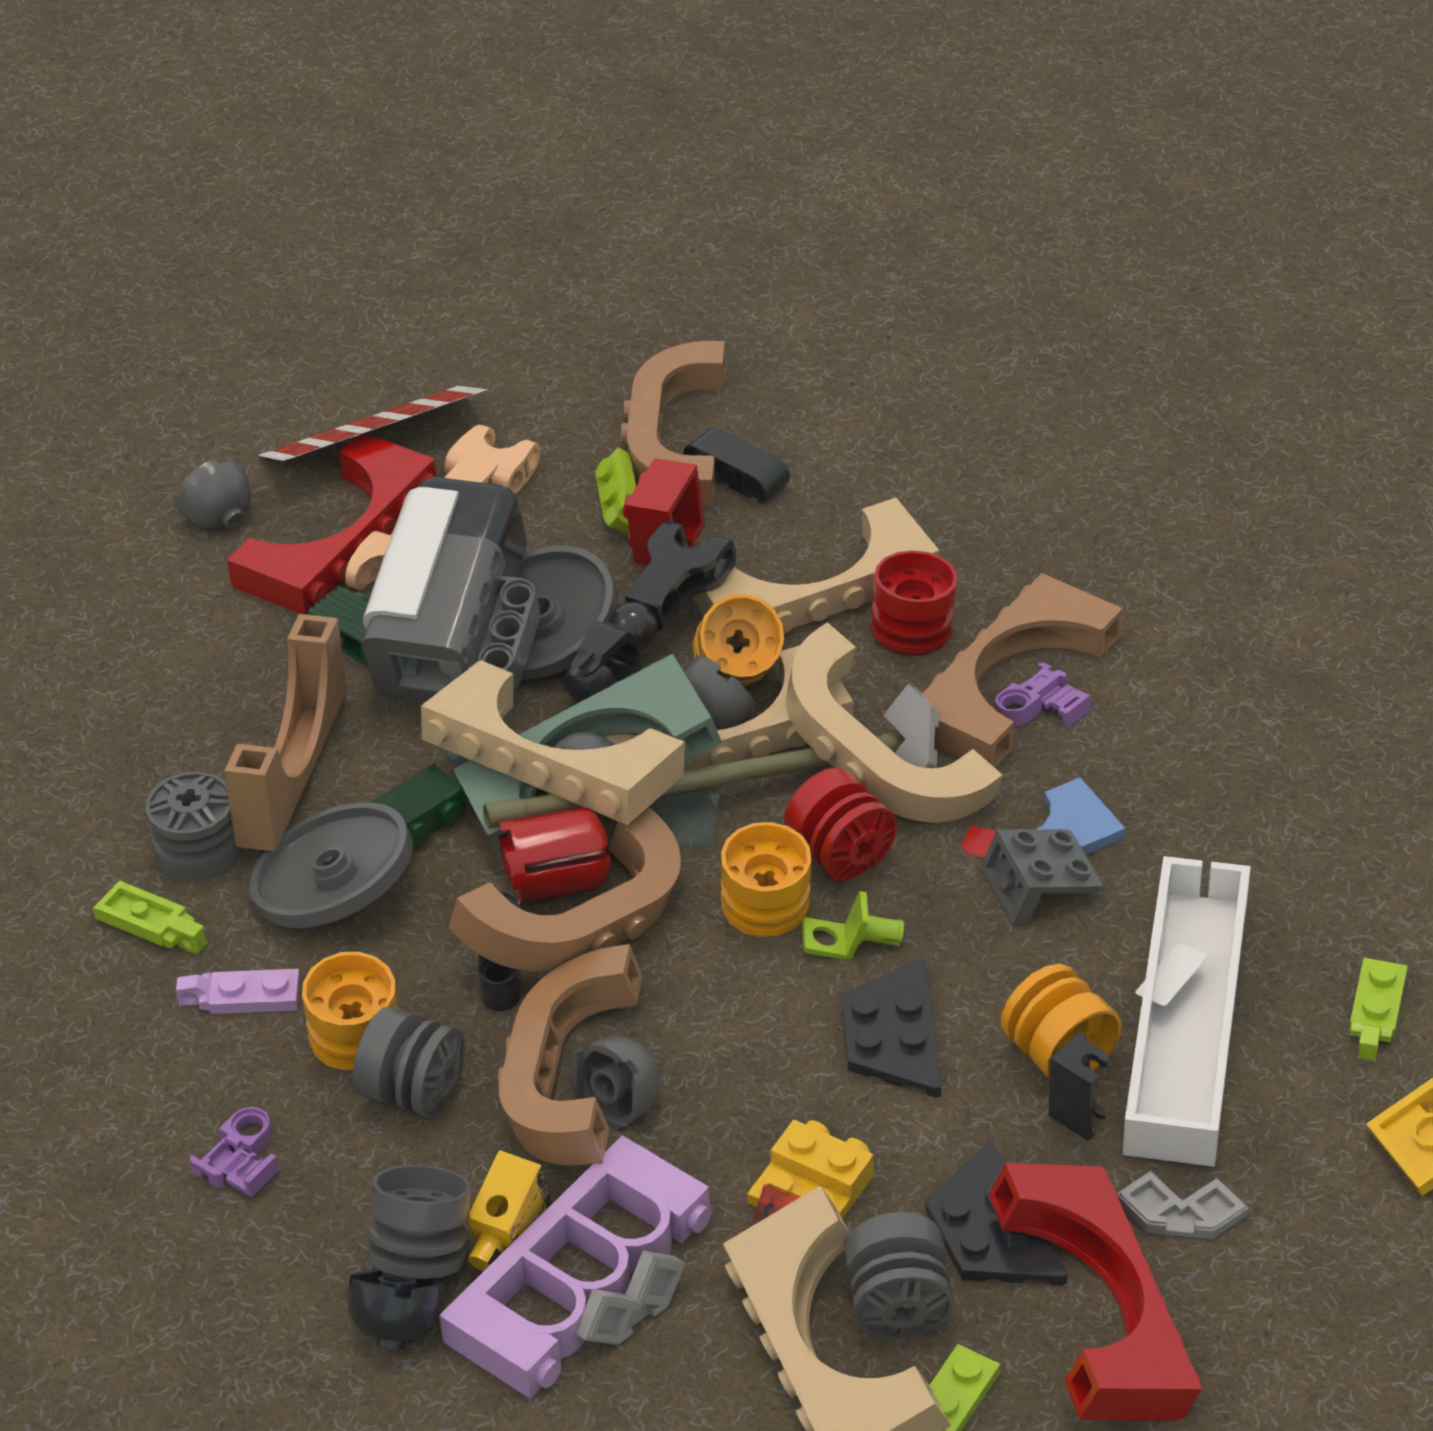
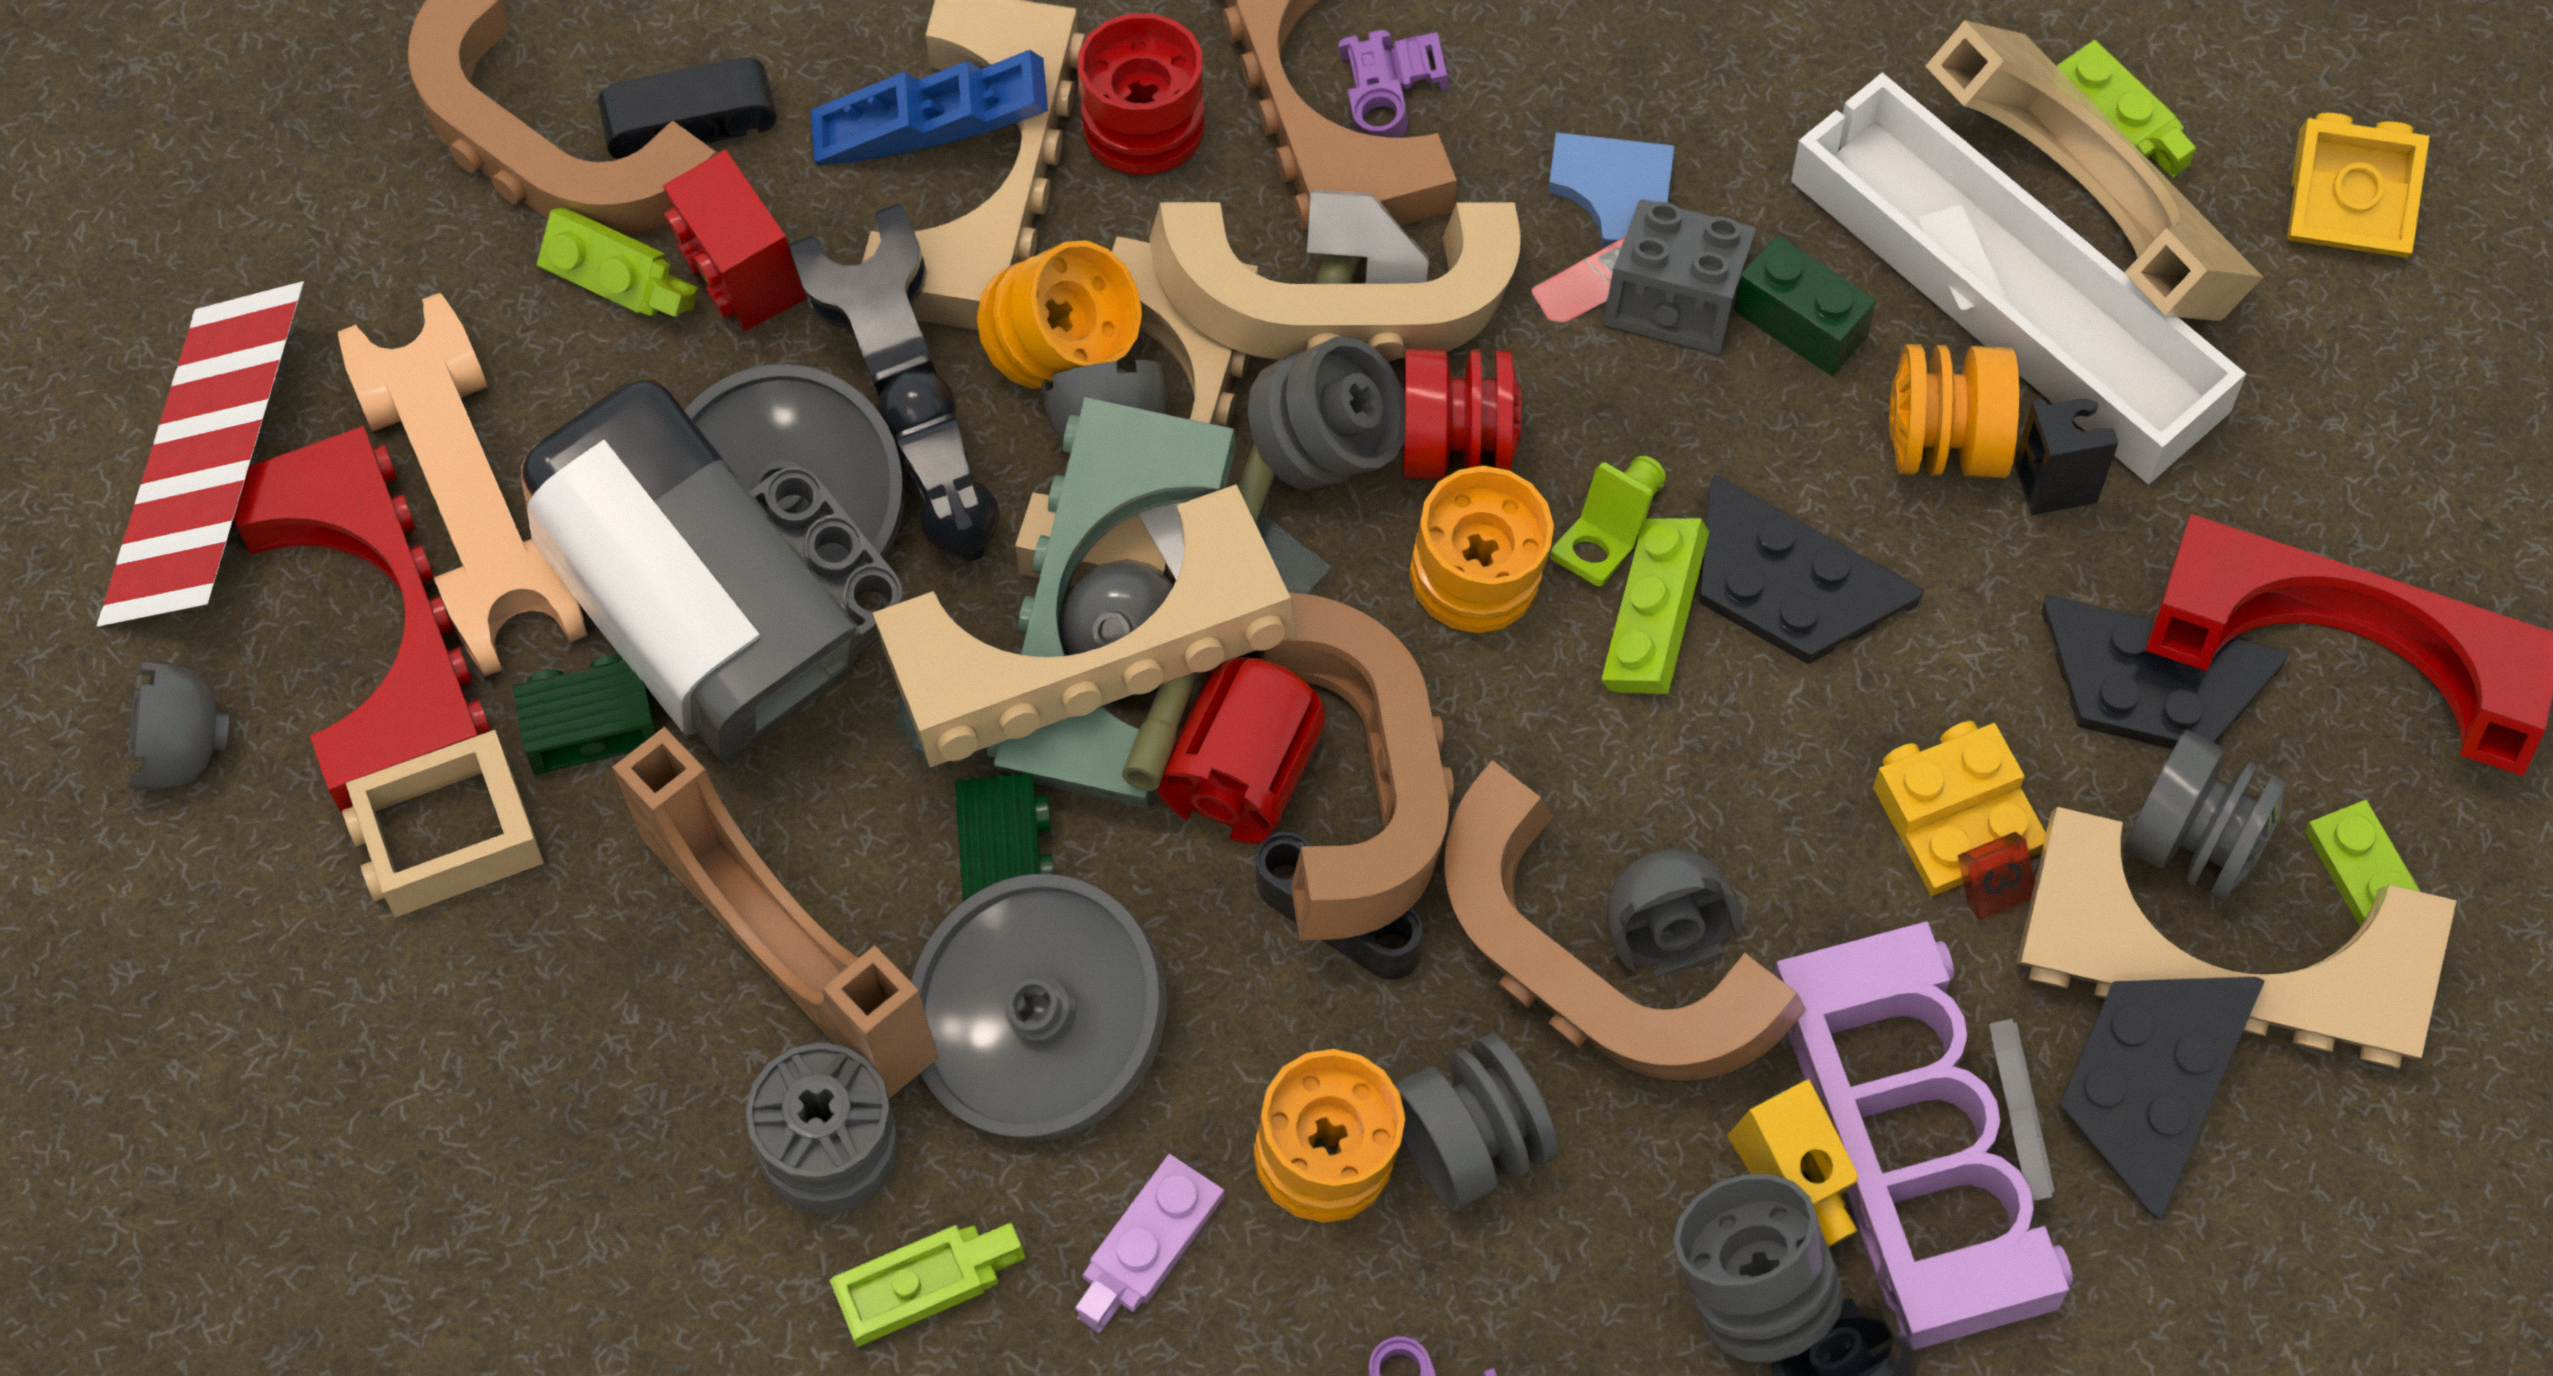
camera: 55 degrees left, 20 degrees up
light grey tile [1117,1171,1249,1239] -> none
none -> tan window [342,730,544,917]
none -> blue slope [811,49,1048,165]
none -> dark grey wheel [1248,336,1405,491]
none -> lime plate [1601,518,1710,694]
none -> dark green brick [1734,235,1876,377]
none -> tan arch [1926,20,2263,321]
none -> black wing [2058,976,2265,1219]

